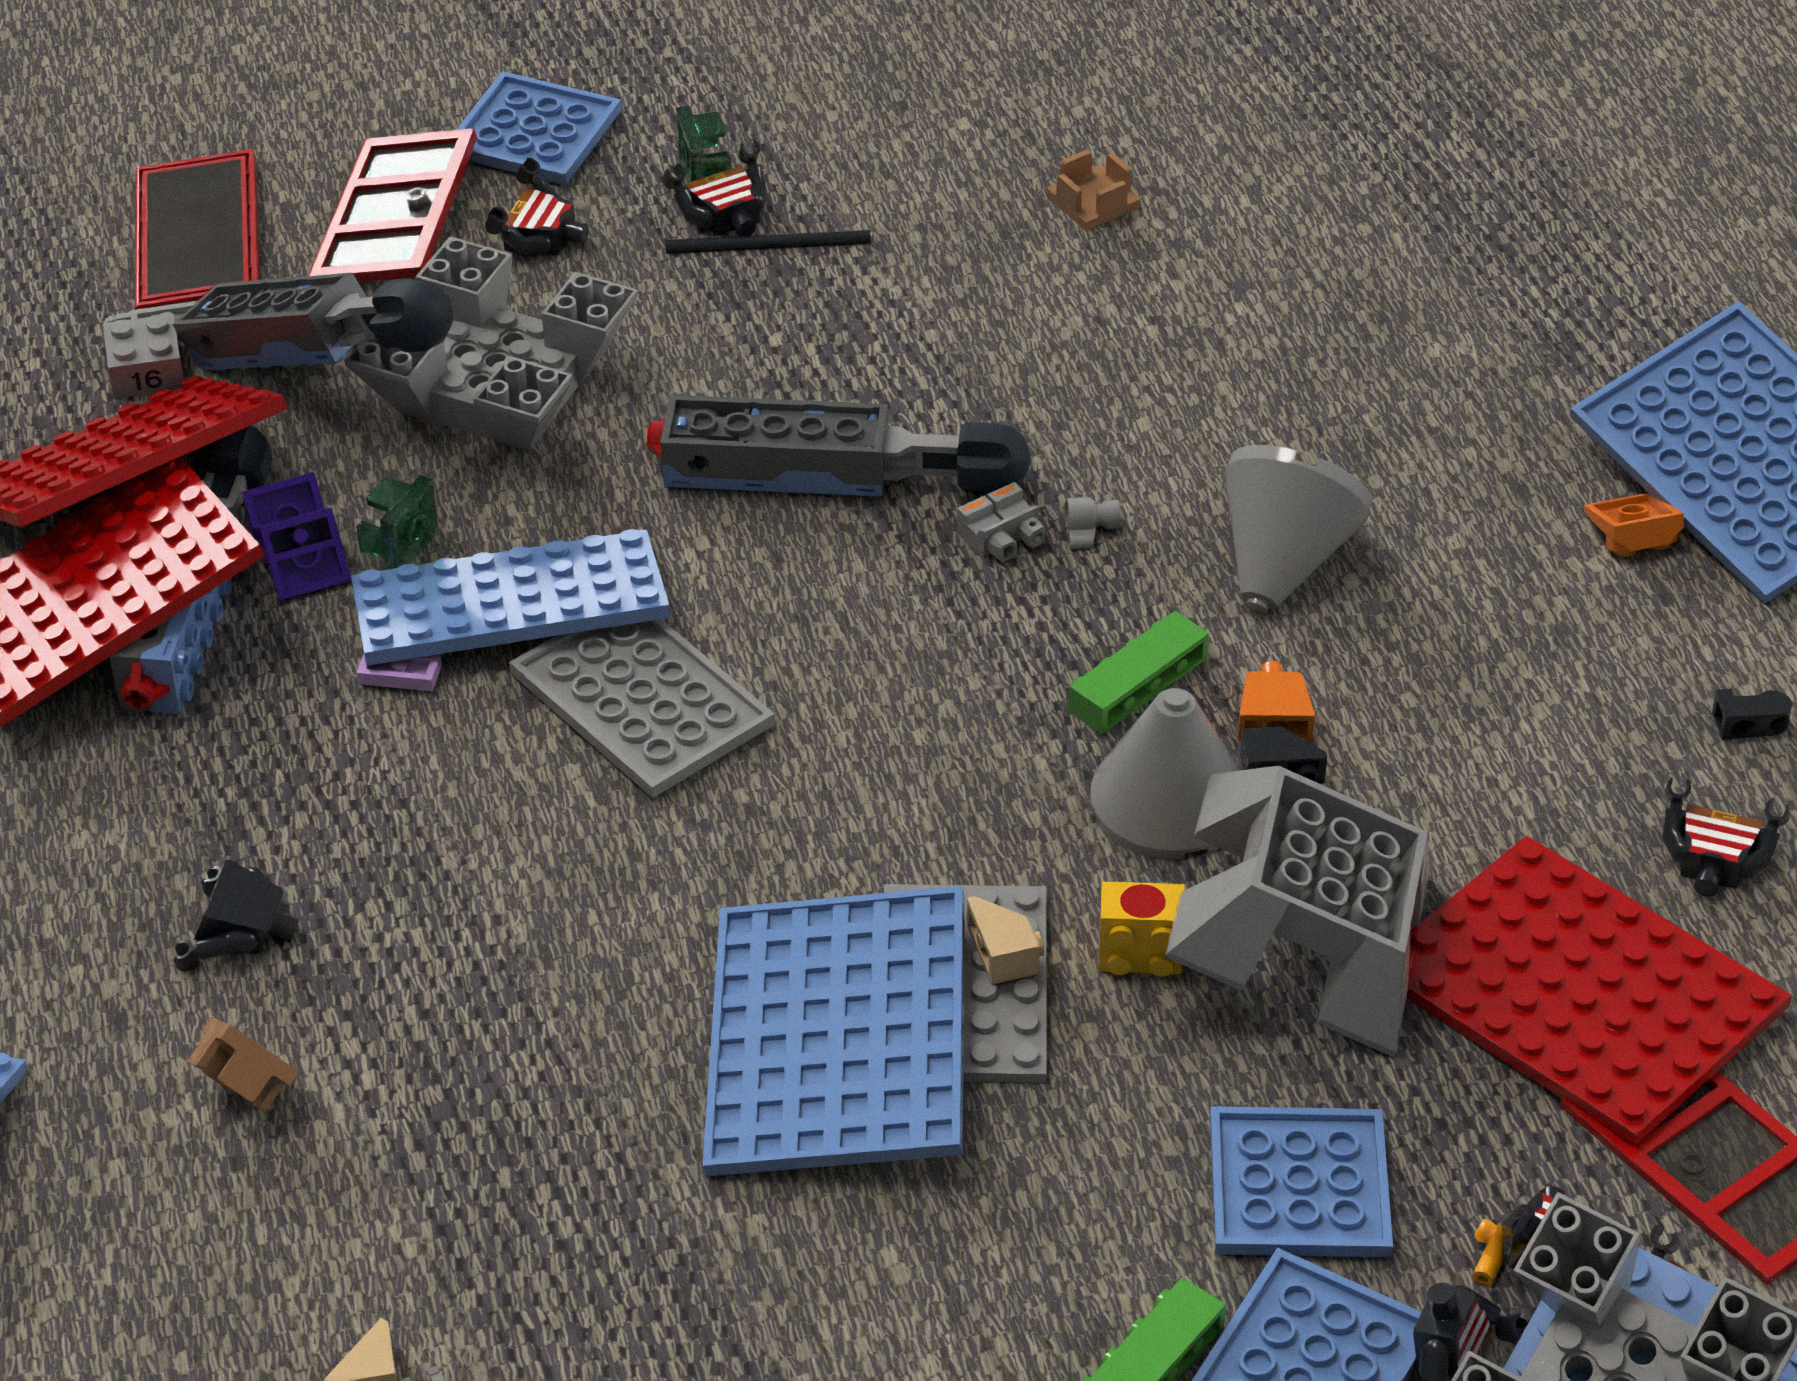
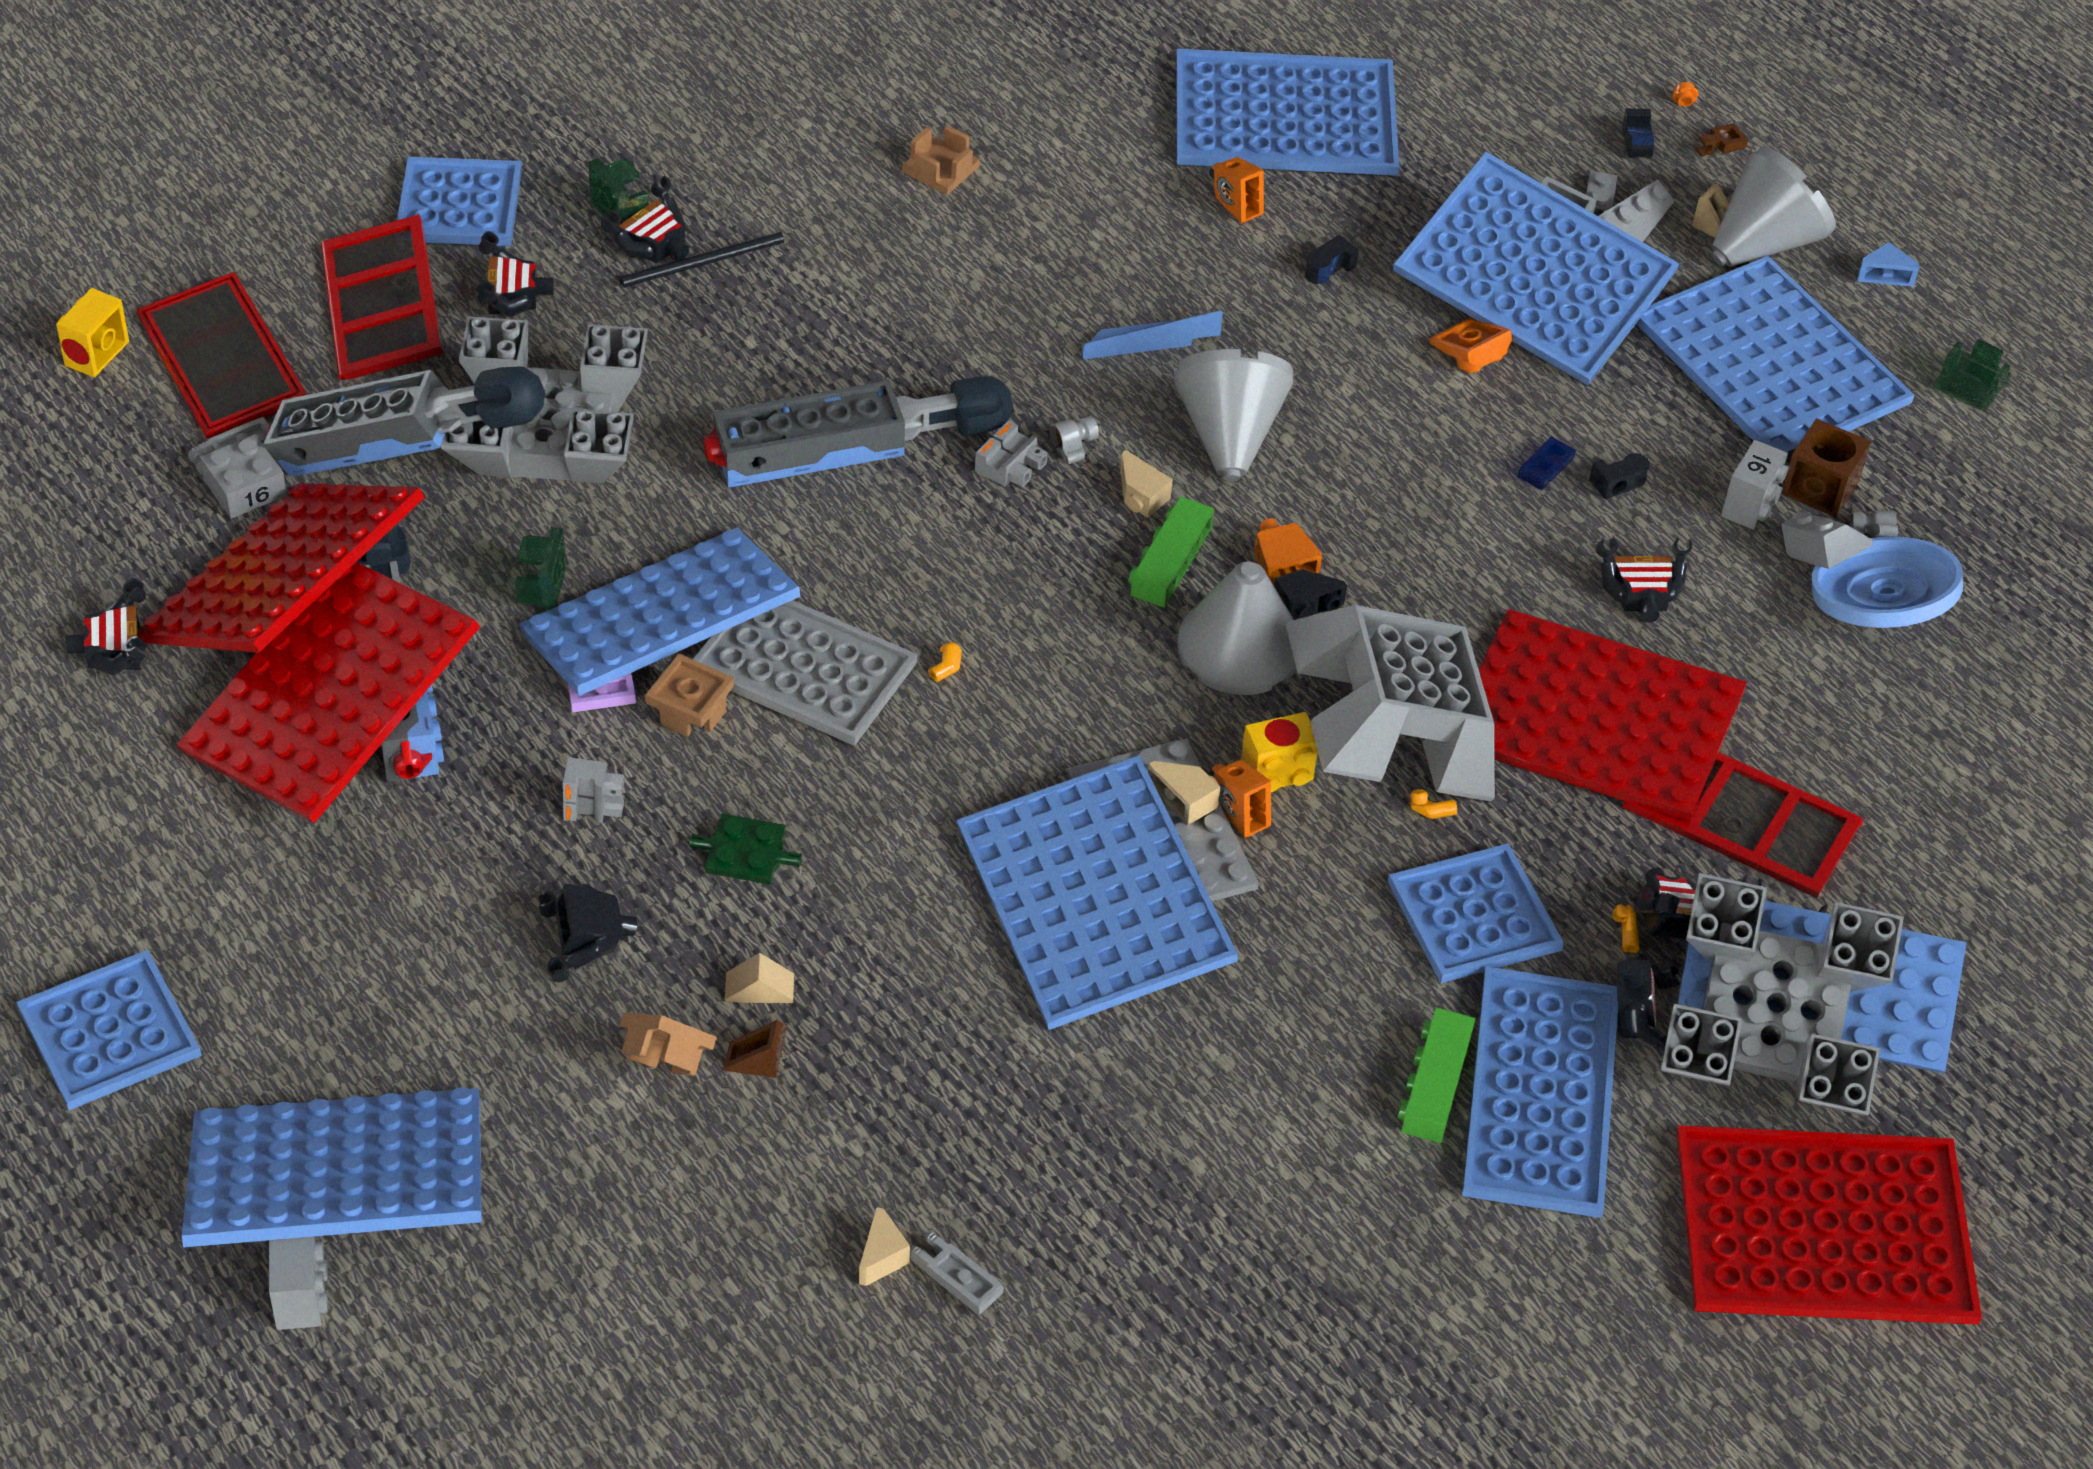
camera: 25 degrees left, 5 degrees up
dark purple bracket [240,472,352,600] -> none
none -> yellow brick [56,288,129,378]
none -> light grey hips [563,757,624,824]
none -> medium nougat panel [645,654,734,737]
none -> dark green plate [690,813,802,885]
none -> reddish brown slope [723,1020,788,1078]
none -> tan slope [725,953,794,1003]
none -> light orange arm [928,642,962,683]
none -> medium blue wedge [1082,310,1223,359]
none -> tan slope [1120,450,1173,518]
none -> medium blue plate [1176,49,1399,176]
none -> orange torso [1209,157,1264,223]
none -> orange torso [1209,760,1271,839]
none -> black leg [1305,235,1359,284]
none -> light orange arm [1409,789,1457,819]
none -> clear blue plate [1517,436,1576,490]

